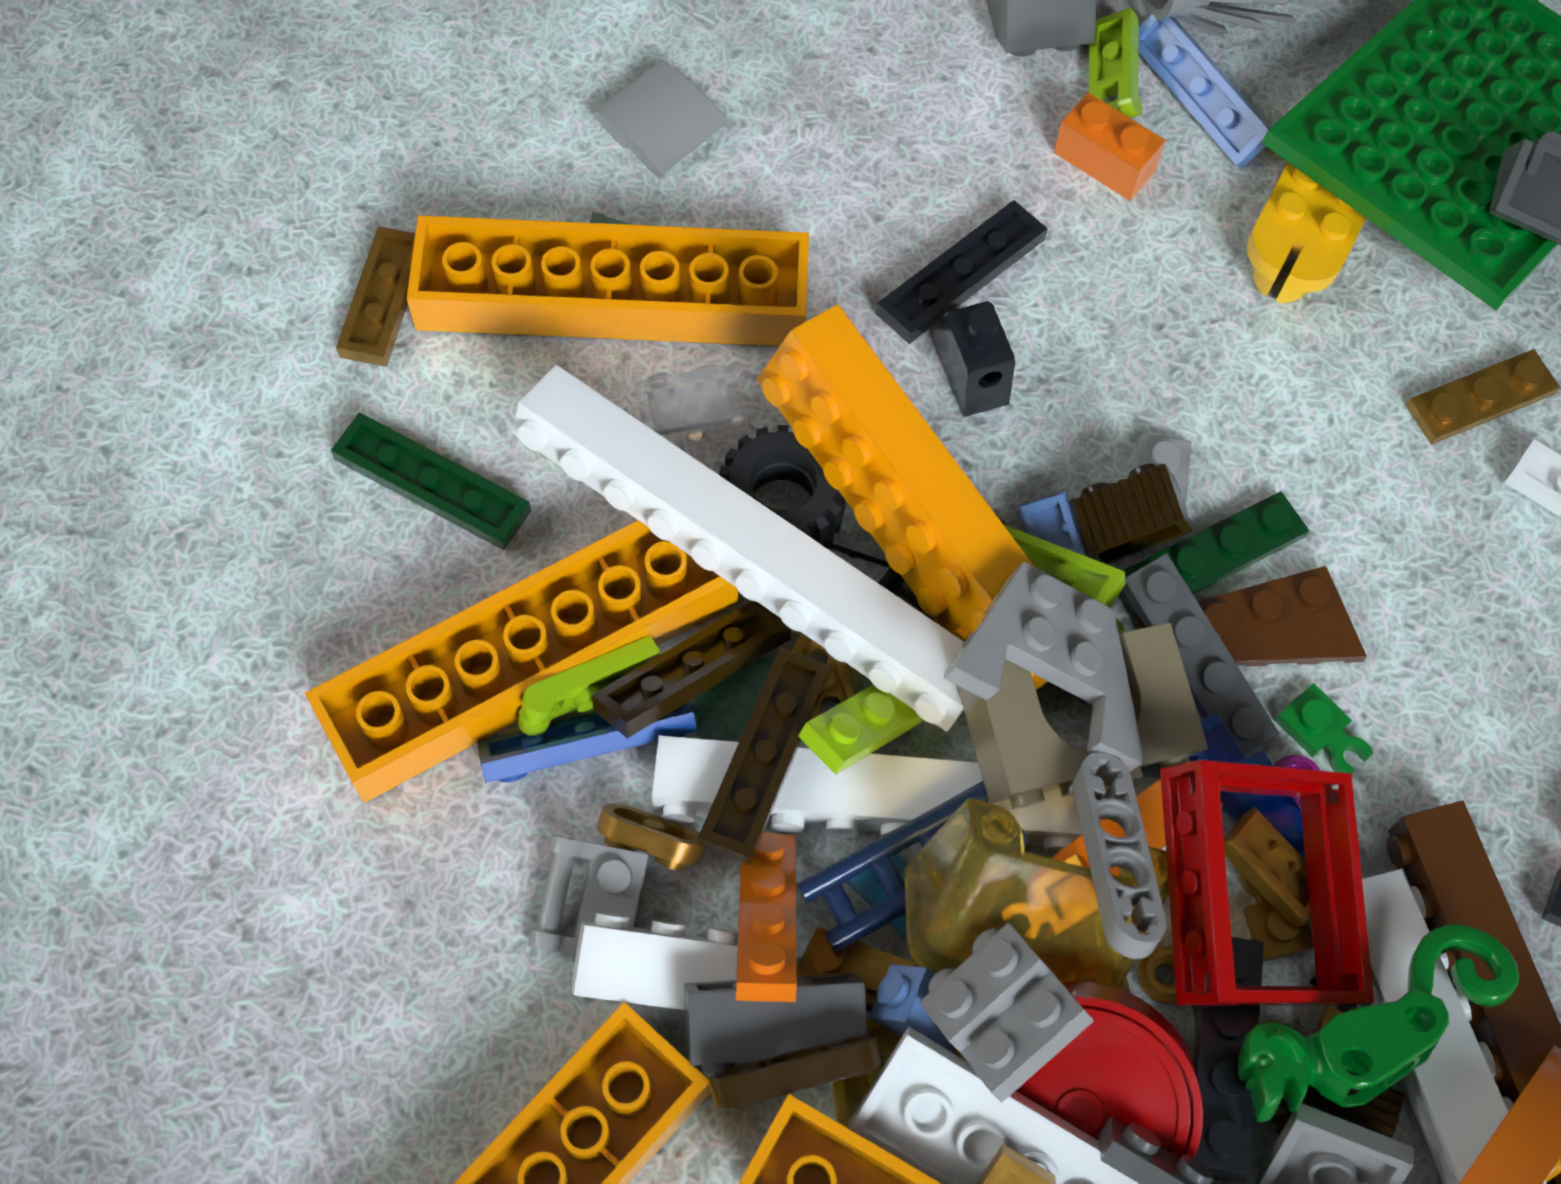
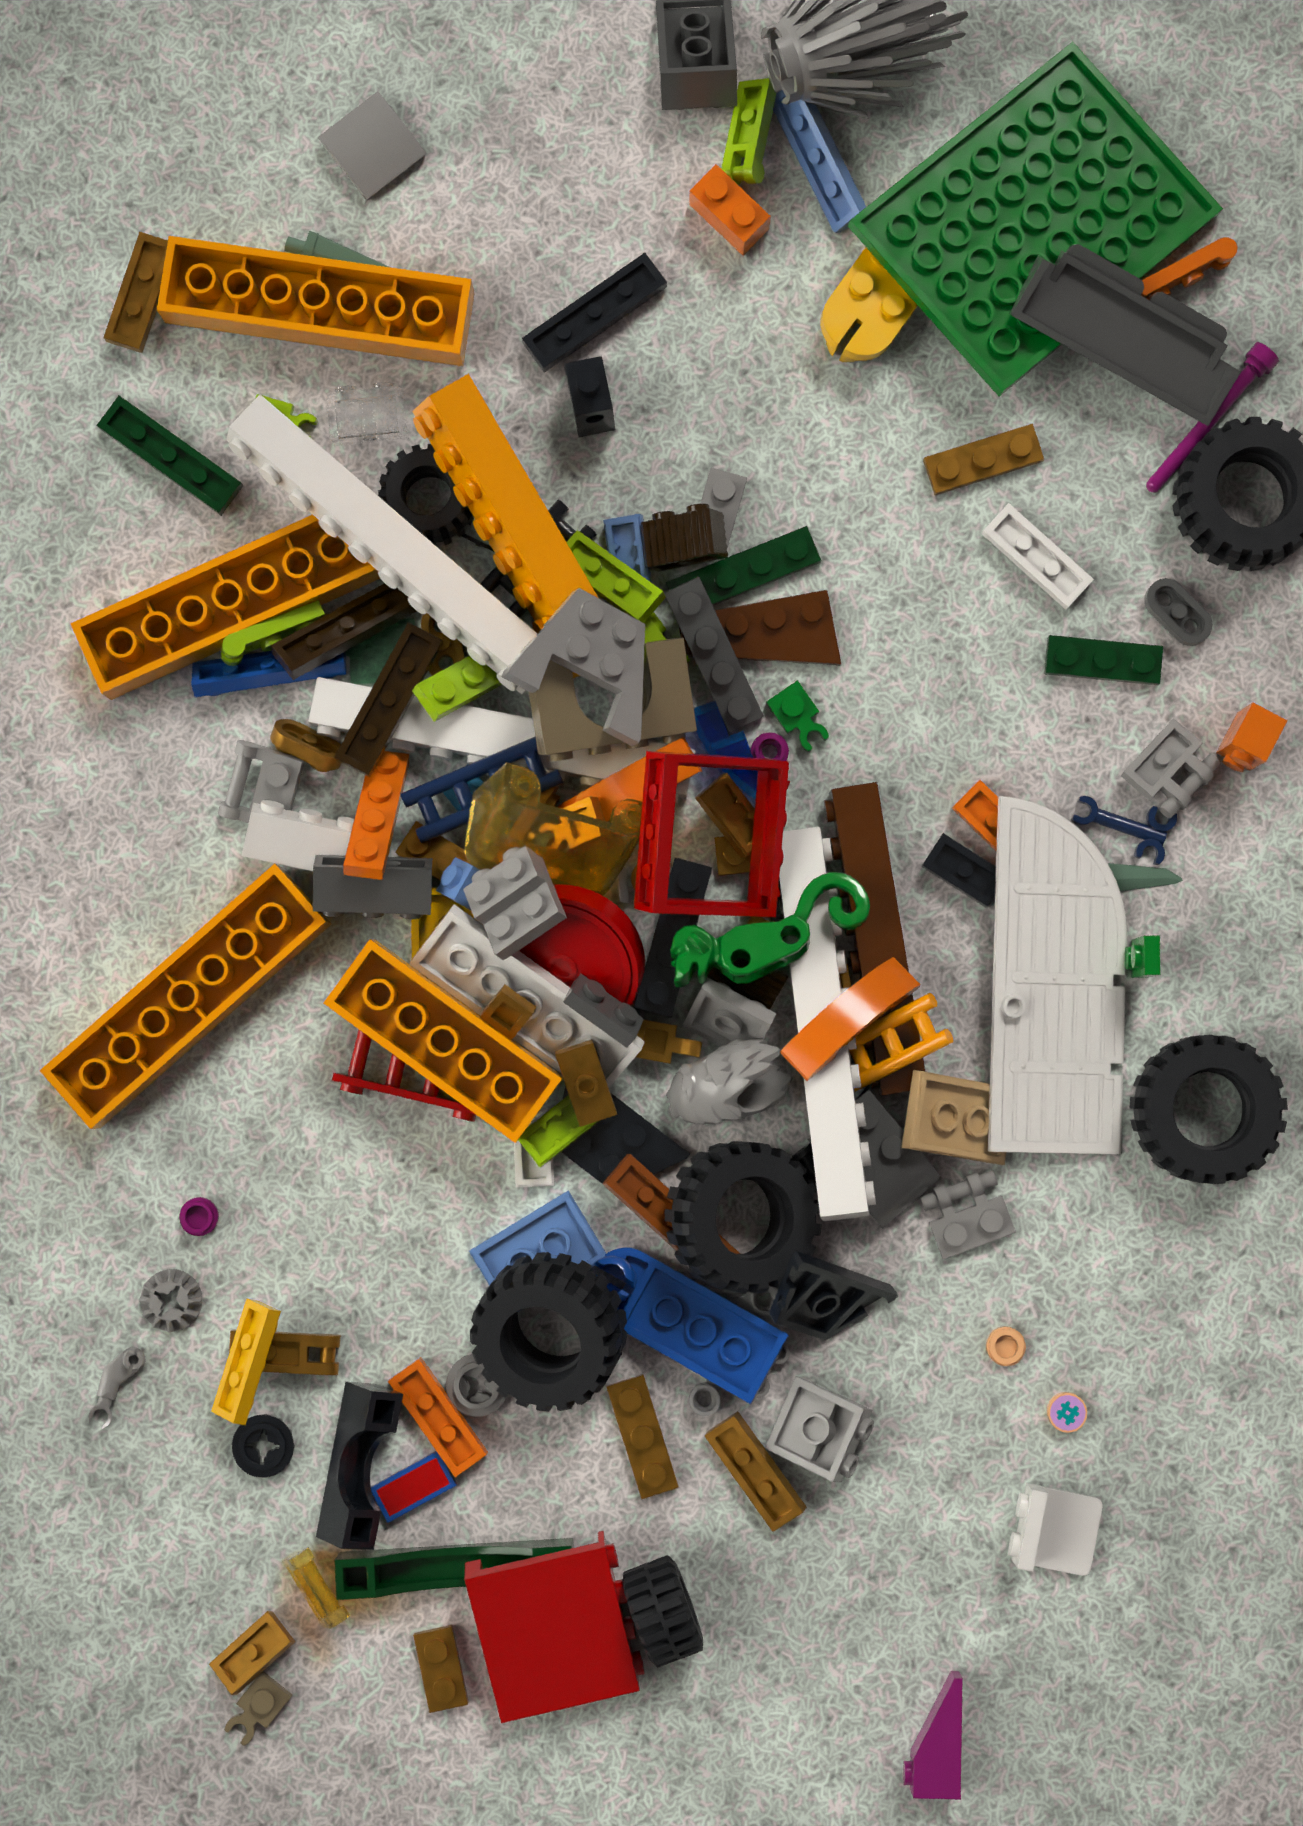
camera: 15 degrees right, 20 degrees up
dark brown beam [708,1033,884,1109] -> none
light grey beam [1073,752,1166,959] -> none

